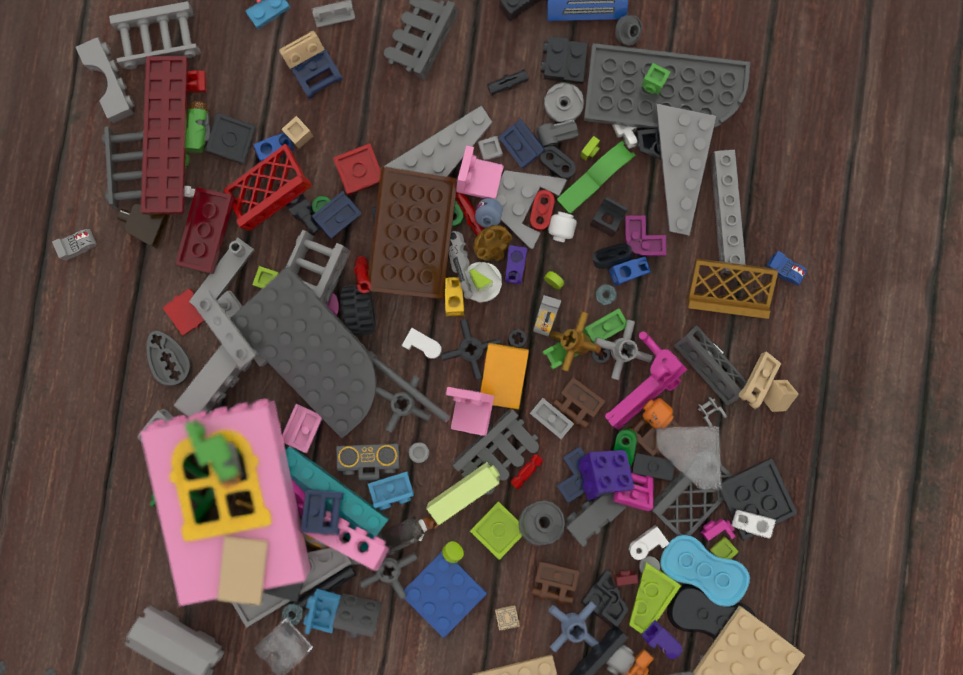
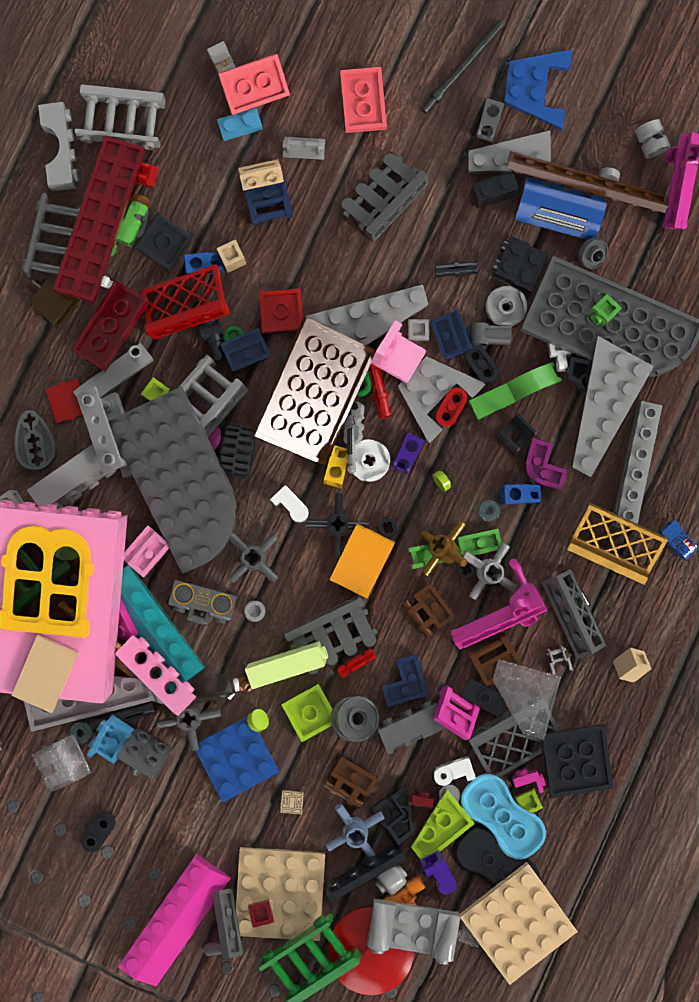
camera: 15 degrees right, 0 degrees up
bright green plate [184,419,241,488] -> none
black tile [263,582,303,602] -> none
dark blue plate [301,490,344,536] -> none
red pin [354,256,371,293] -> none
dark grey bar [367,350,450,423] -> none
dark azure bracket [368,472,414,510] -> none
bright pink bracket [446,387,494,436] -> none
lime slope [469,269,493,293] -> none
pearl gold dish [473,225,512,261] -> none
sand blue head [475,198,503,228] -> none
light grey plate [530,398,574,439] -> none
light grey leg [533,295,561,336] -> none
white head [548,212,577,242] -> none
dark purple bracket [579,450,634,500] -> none
lime plate [580,136,600,160] -> none
black plate [592,243,632,269] -> none
green plate [614,428,638,466] -> none
orange head [643,398,674,429] -> none
white leg [732,510,775,538] -> none
tan plate [739,351,781,409] -> none

